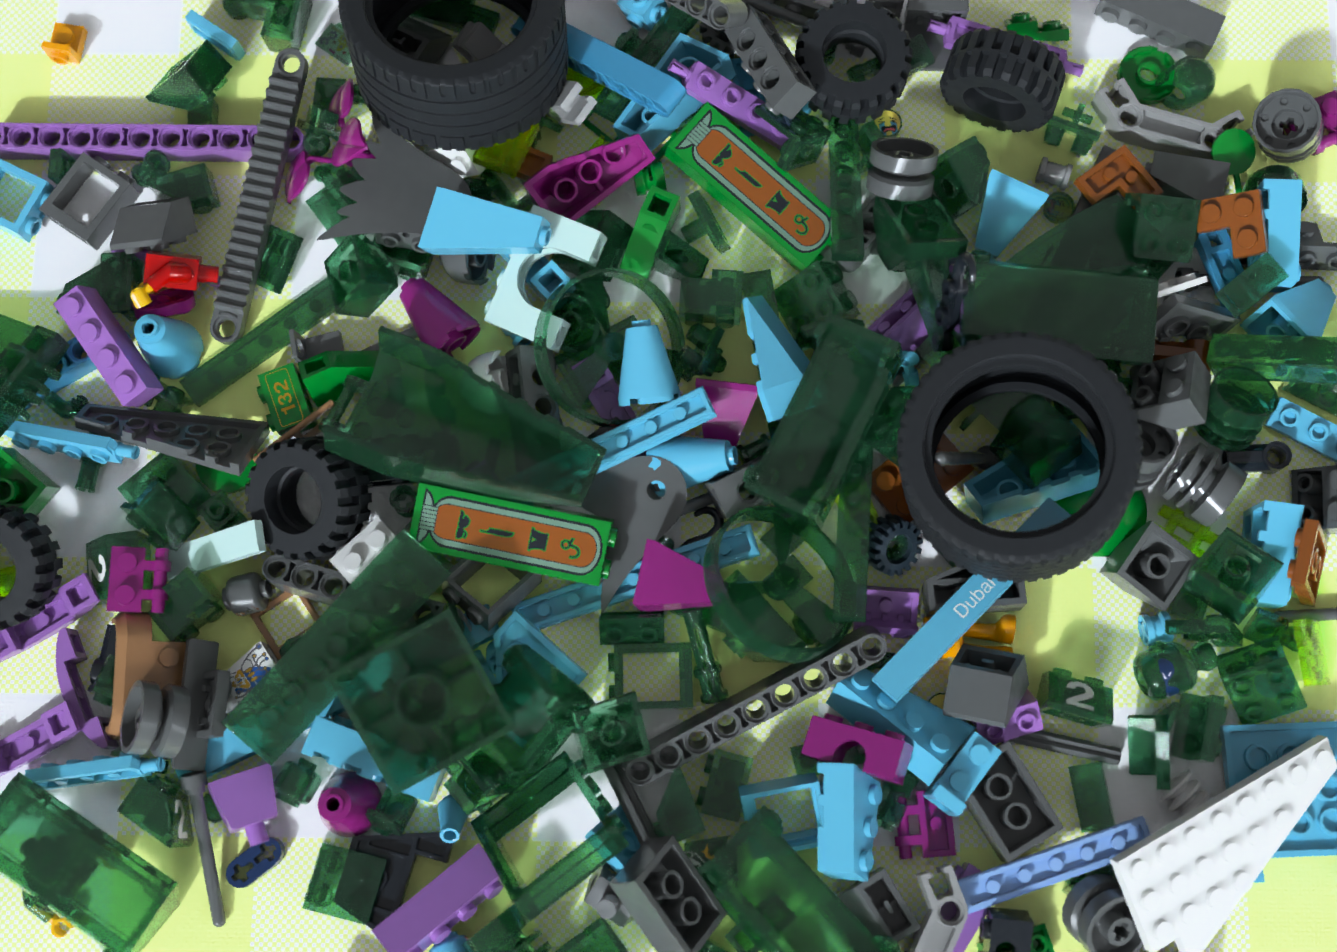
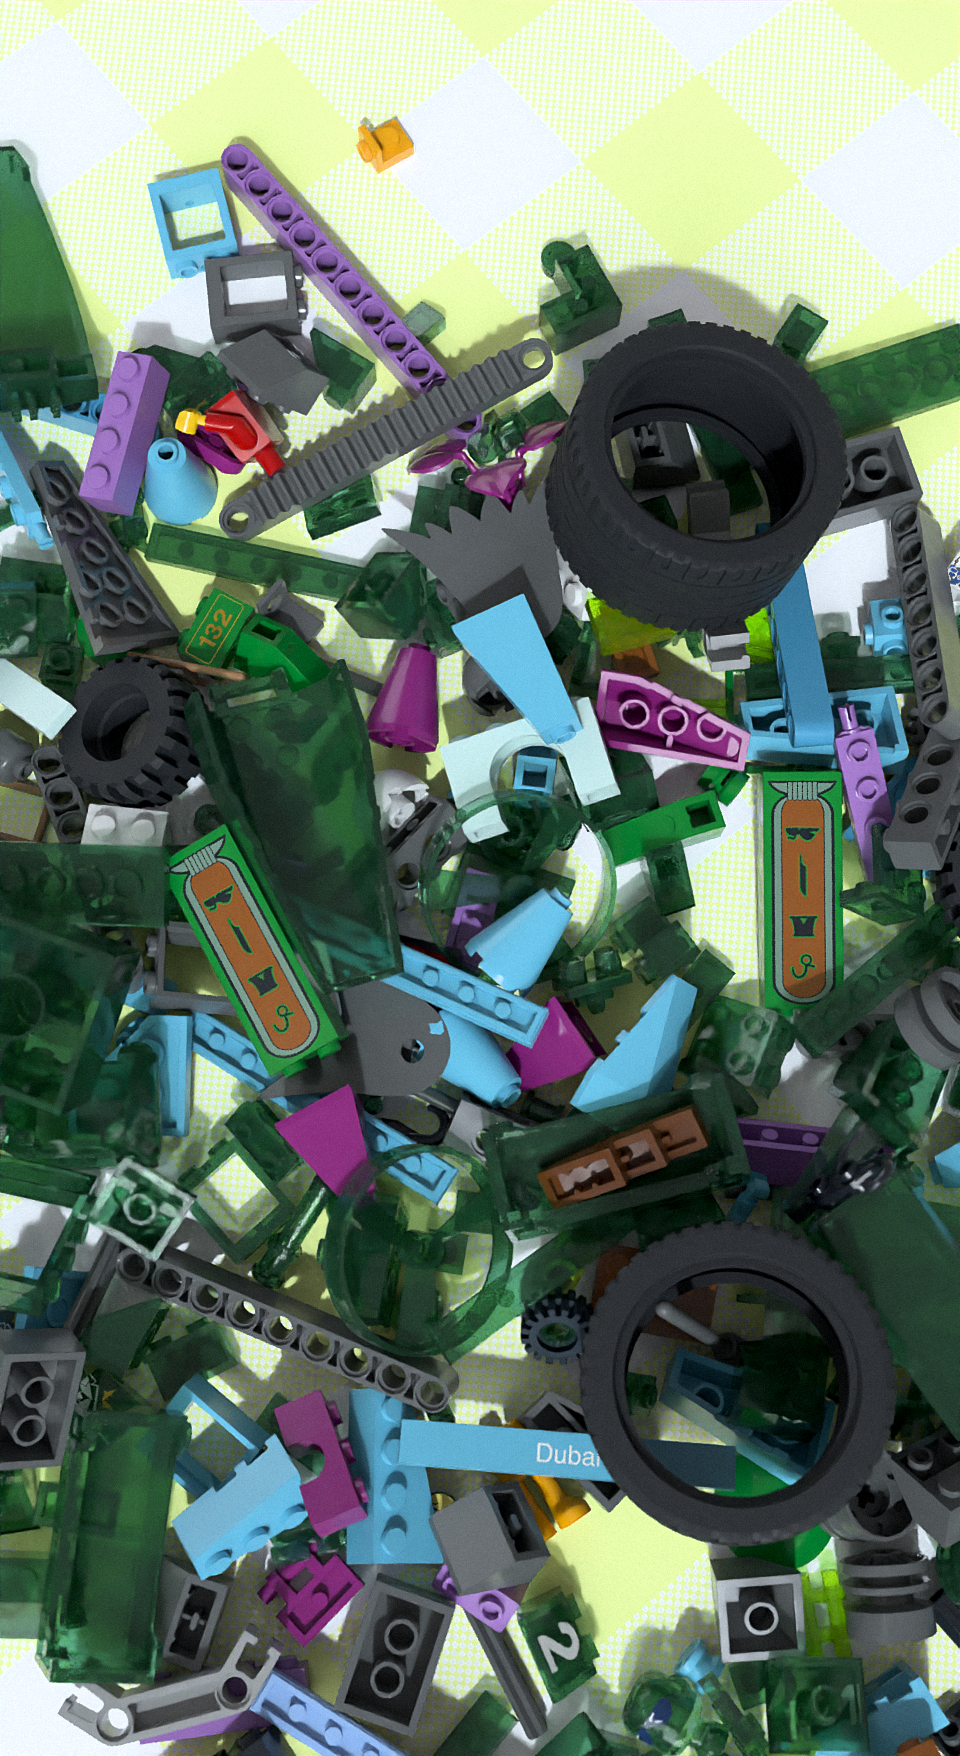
camera: 45 degrees right, 0 degrees up
clear green arm [43,391,89,419] -> none
clear green plate [48,148,76,185] -> none
clear green bush [131,150,171,188] -> none
clear green slope [145,39,232,111] -> none
medium azure tile [185,9,246,61] -> none
clear green tile [680,190,731,254] -> none
medium lavender bracket [851,585,919,639] -> none
medium azure bracket [922,731,1002,816] -> none
none -> reddish brown slope [536,1104,711,1211]

